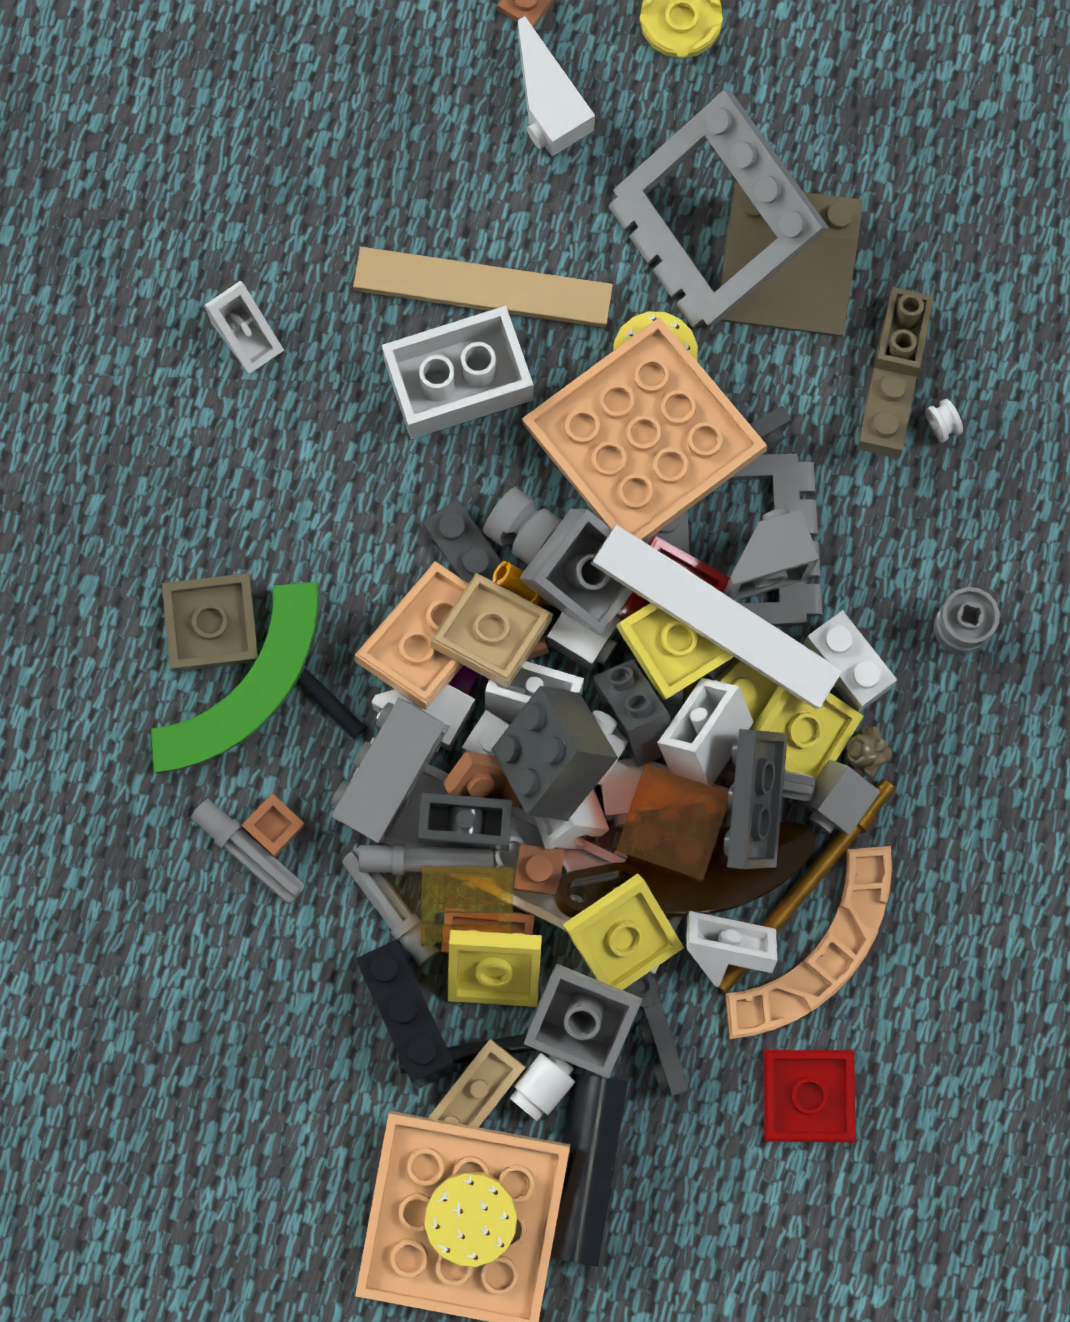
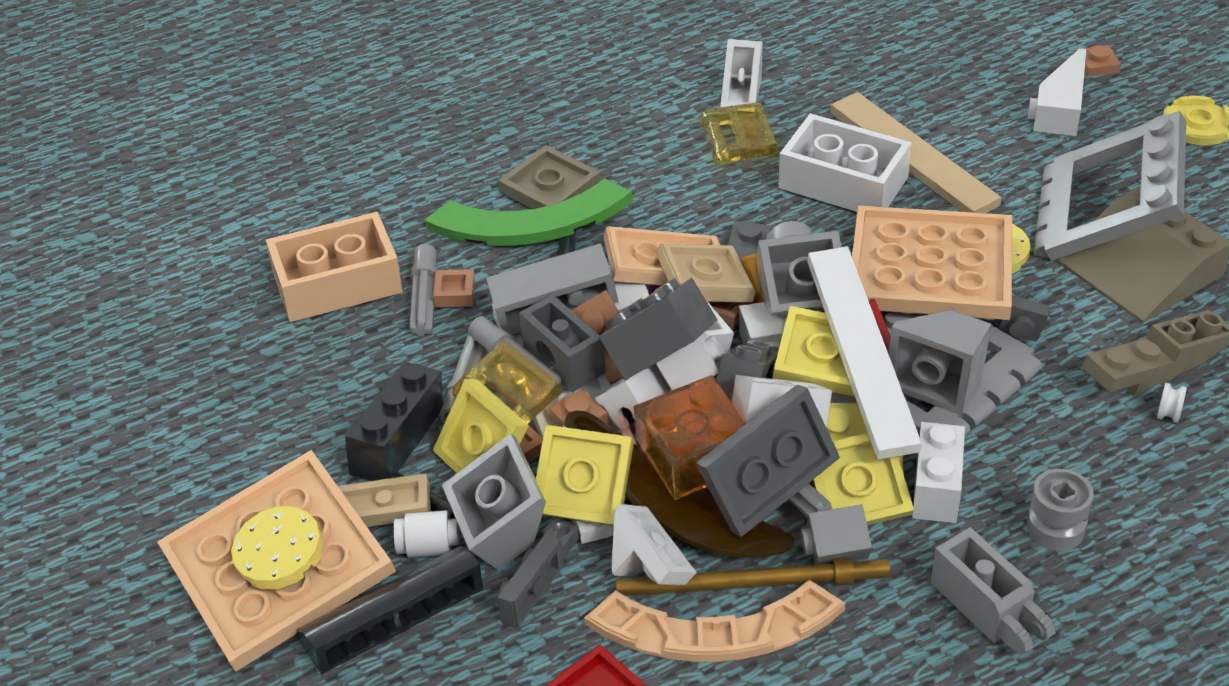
camera: 50 degrees right, 35 degrees down
dark tan plant [846,726,892,778] -> none
none -> light nougat brick [266,212,403,322]
none -> clear yellow plate [699,102,777,166]
none -> light grey hinge [931,527,1056,655]

